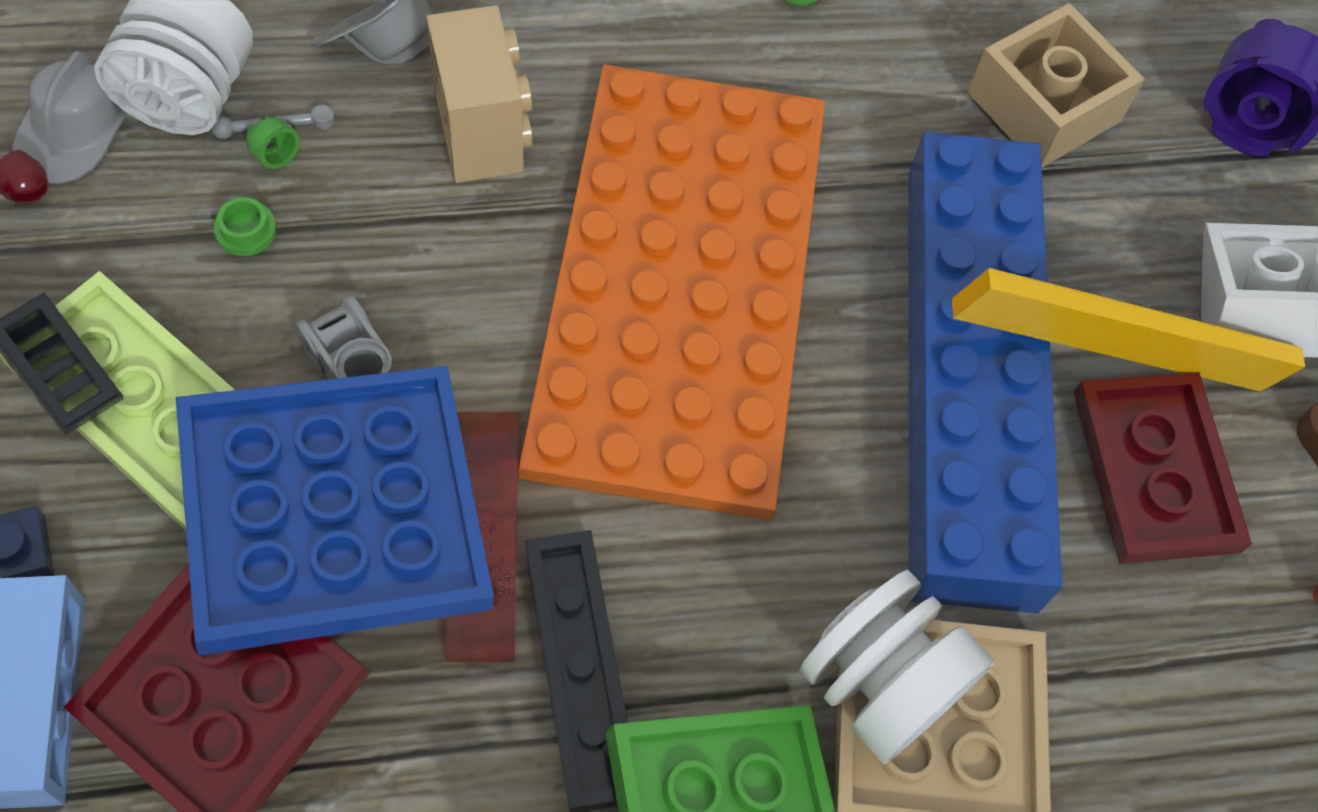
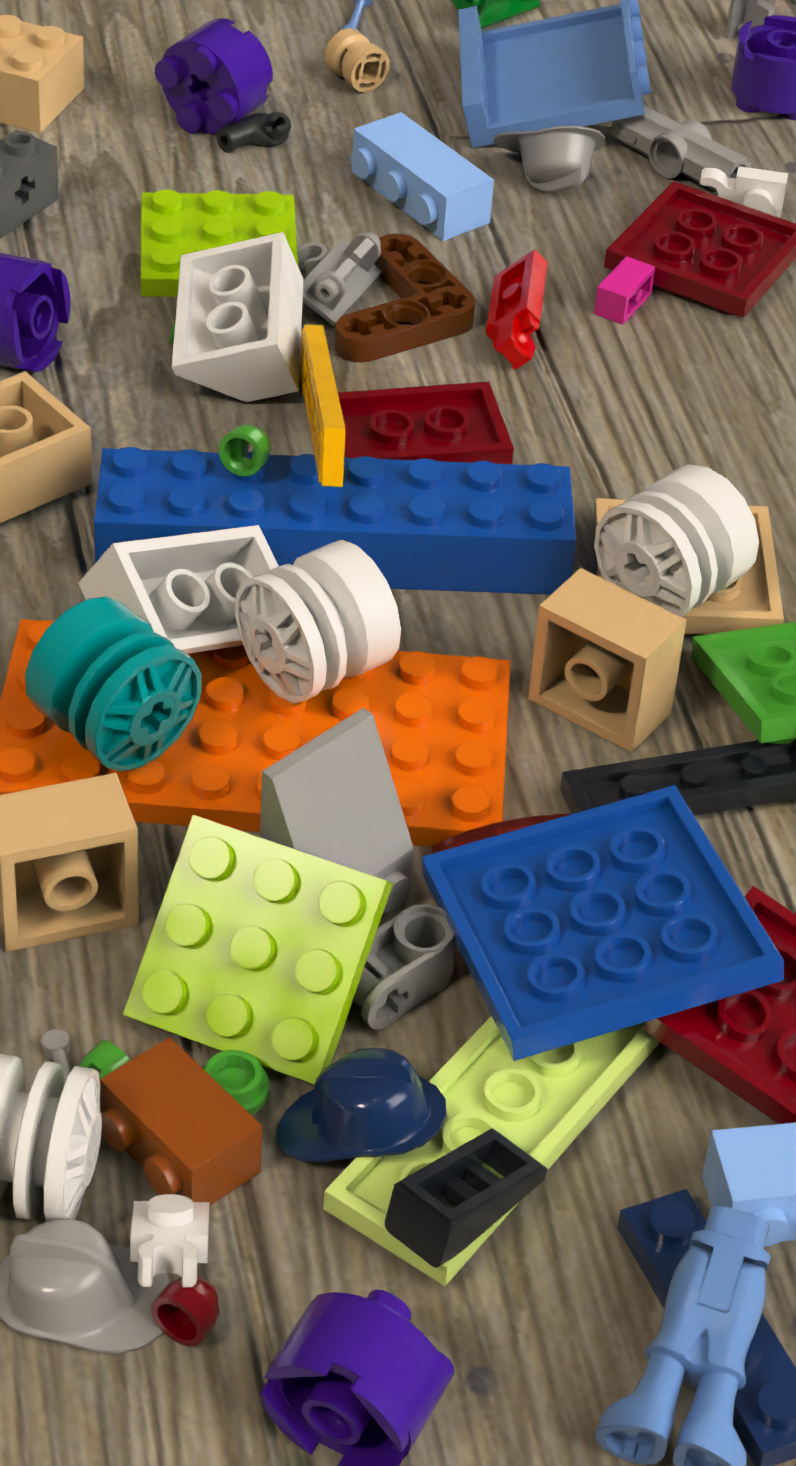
camera: 90 degrees left, 20 degrees down
none -> teal wheel [25,596,202,772]
none -> white slope [78,525,278,654]
none -> dark orange brick [100,1037,263,1206]
none -> lime plate [123,815,393,1085]
none -> white plate [130,1194,210,1287]
none -> bright green hinge [219,424,271,477]
none -> white wheel [235,540,401,703]
none -> light grey slope [260,708,414,913]
none -> dark blue piece [277,1047,447,1162]
none -> tan brick [528,568,687,753]

